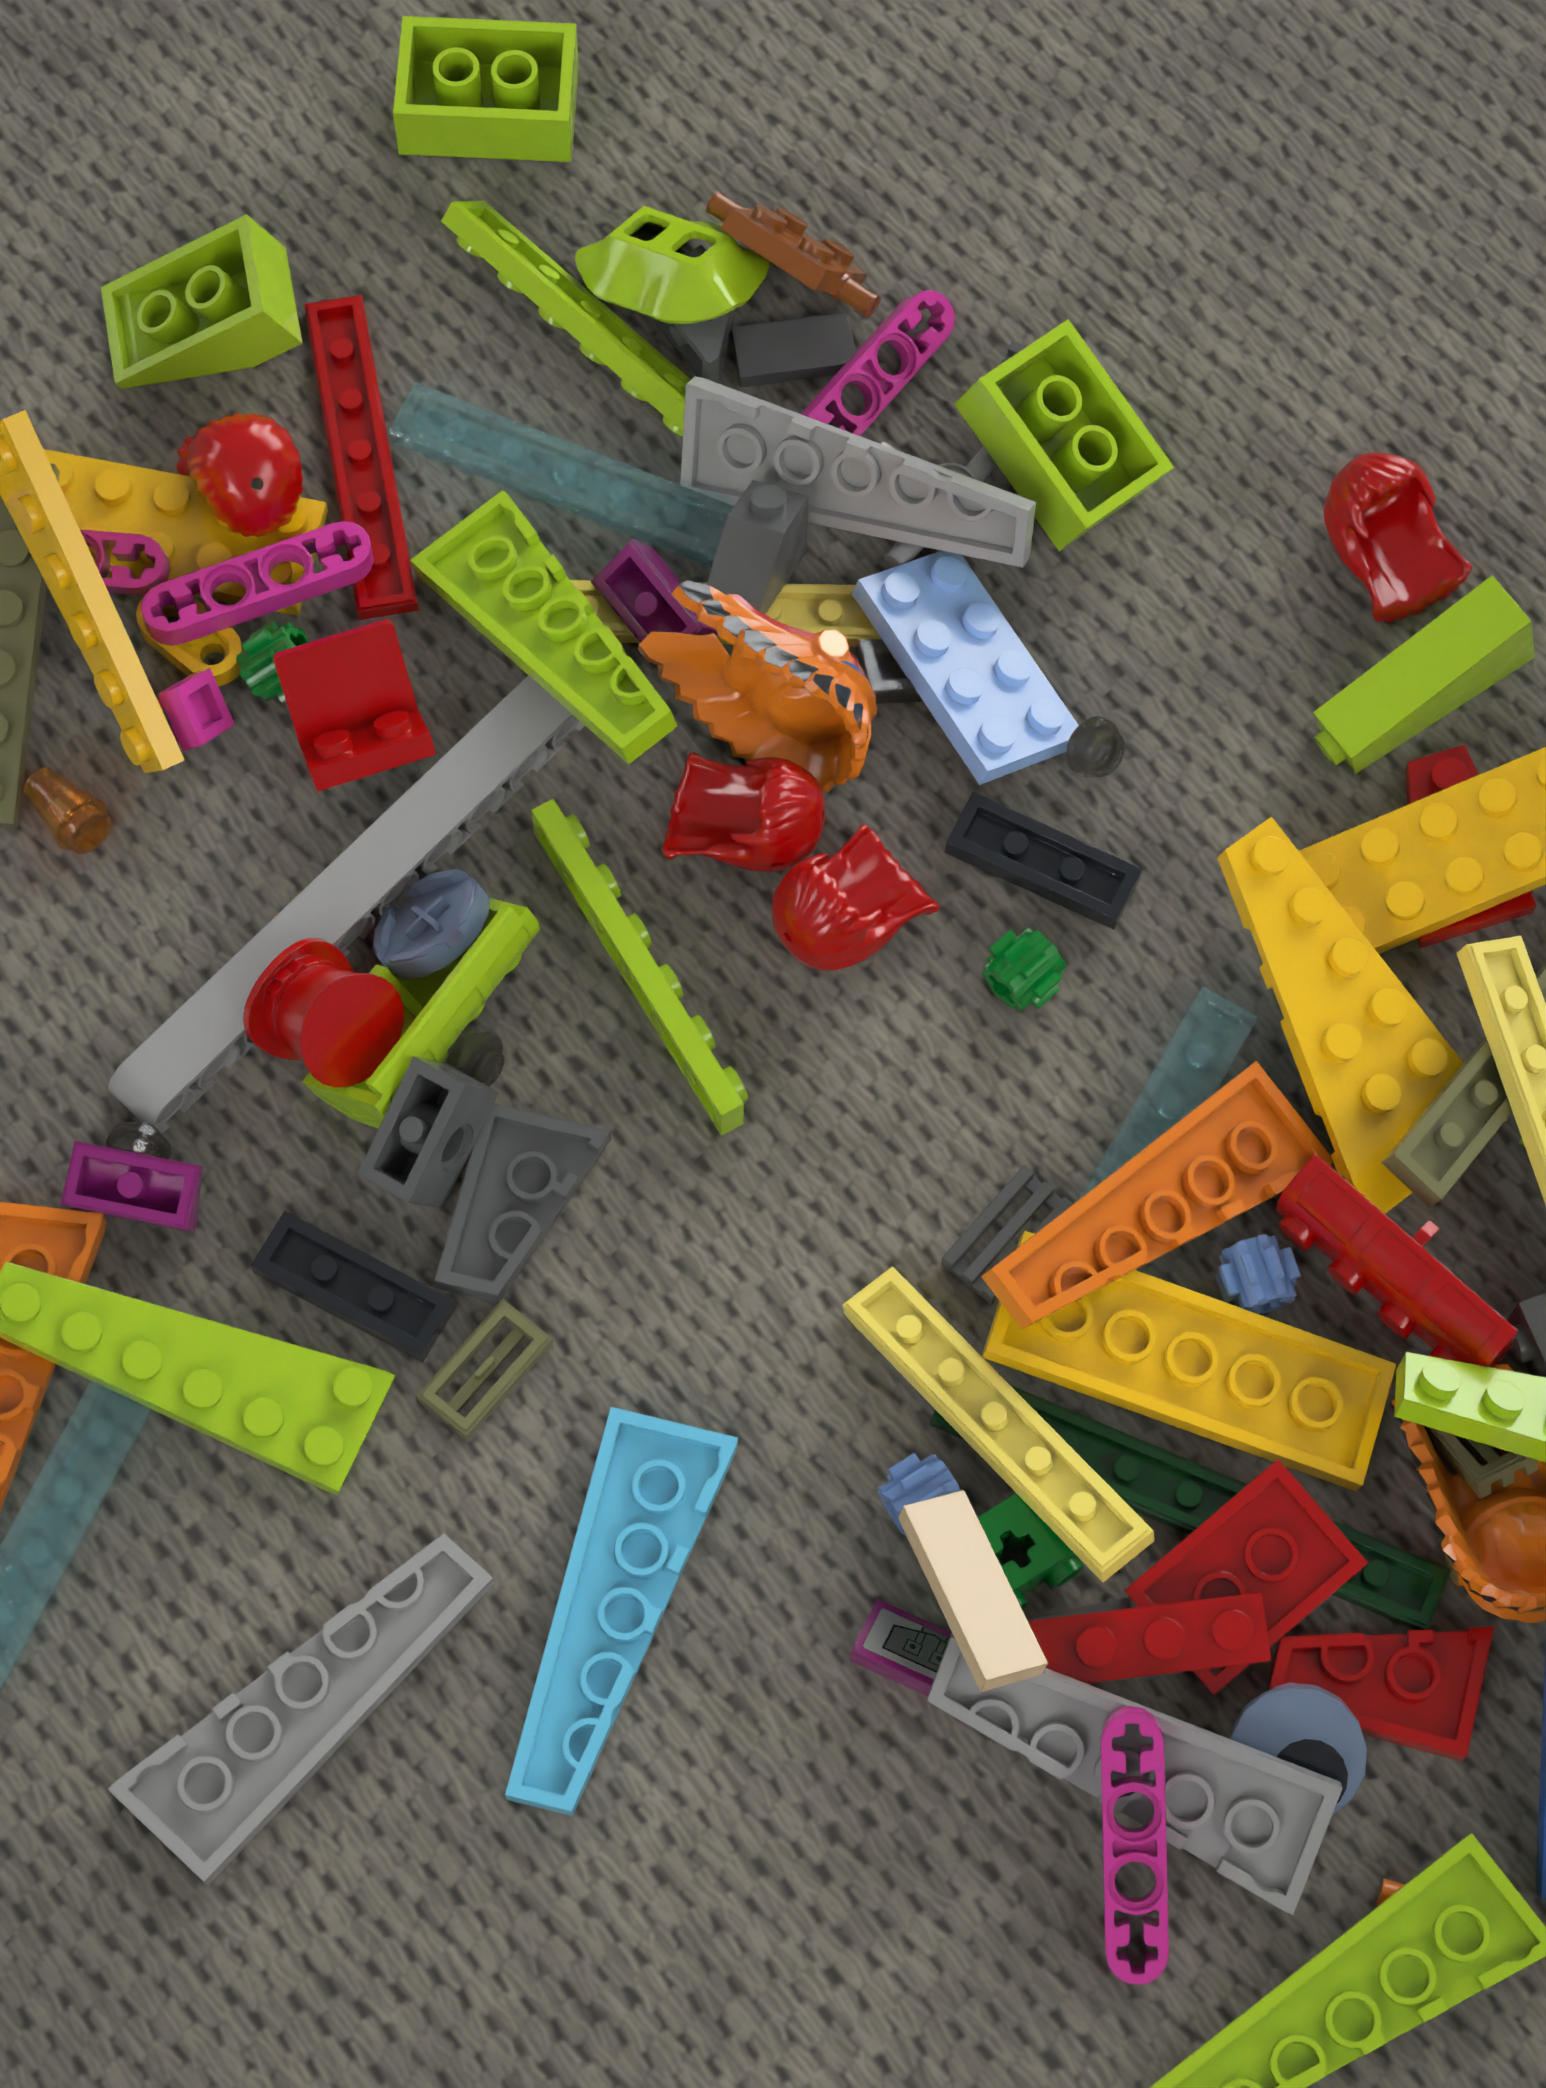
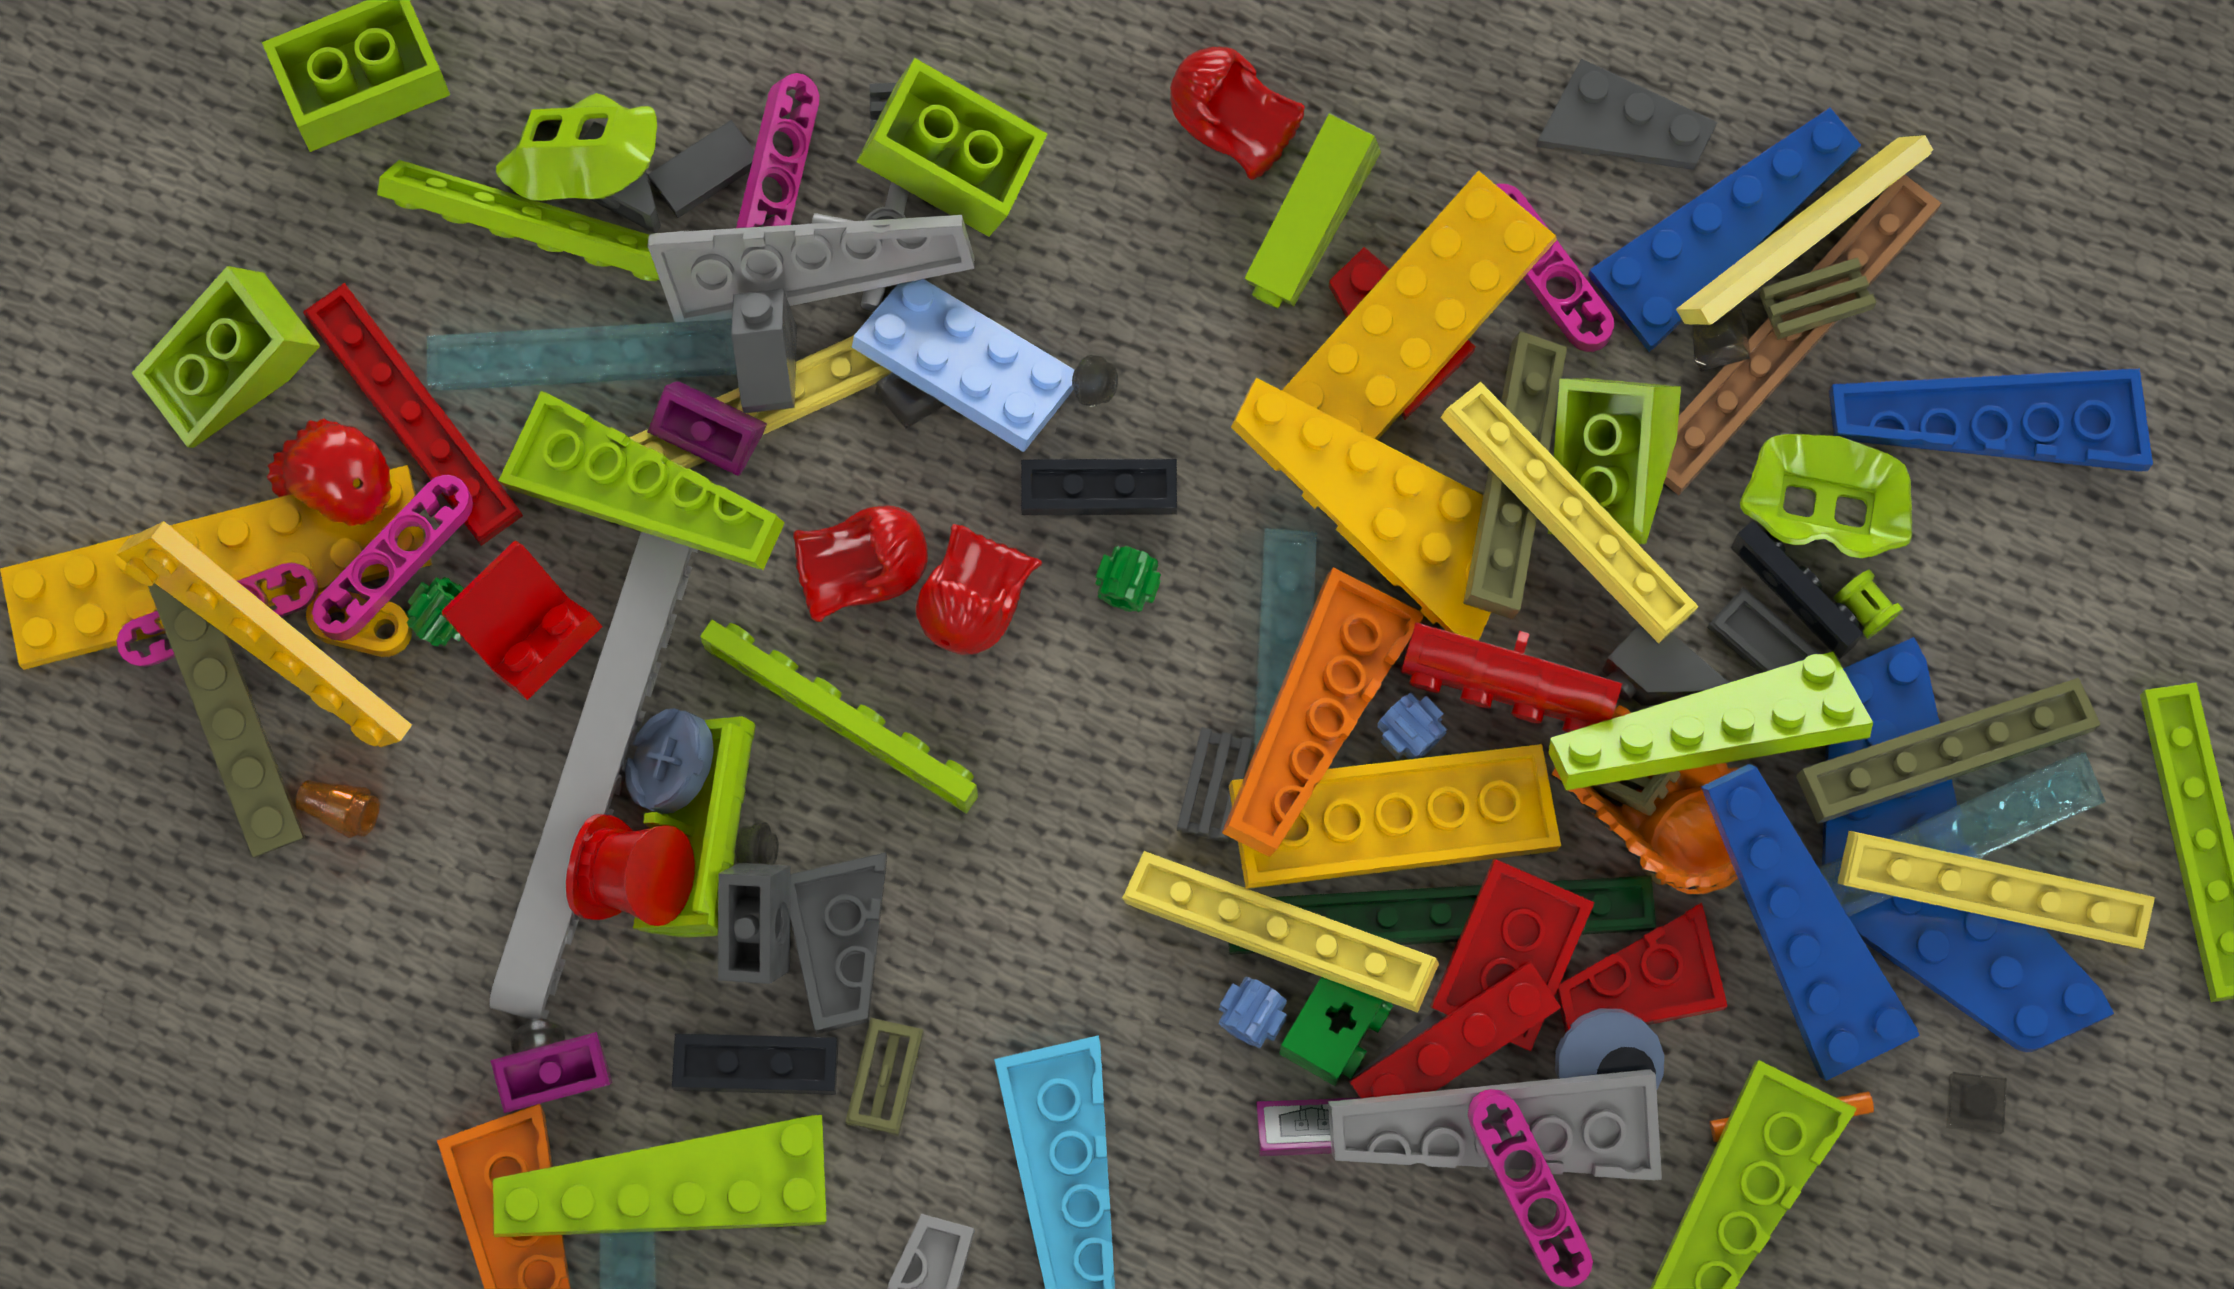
camera: 25 degrees left, 5 degrees up
dark pink tile [157,668,235,751] -> none
orange piece [638,580,877,793] -> none
dark orange plate [706,191,881,318] -> none
tan tile [898,1490,1048,1692] -> none

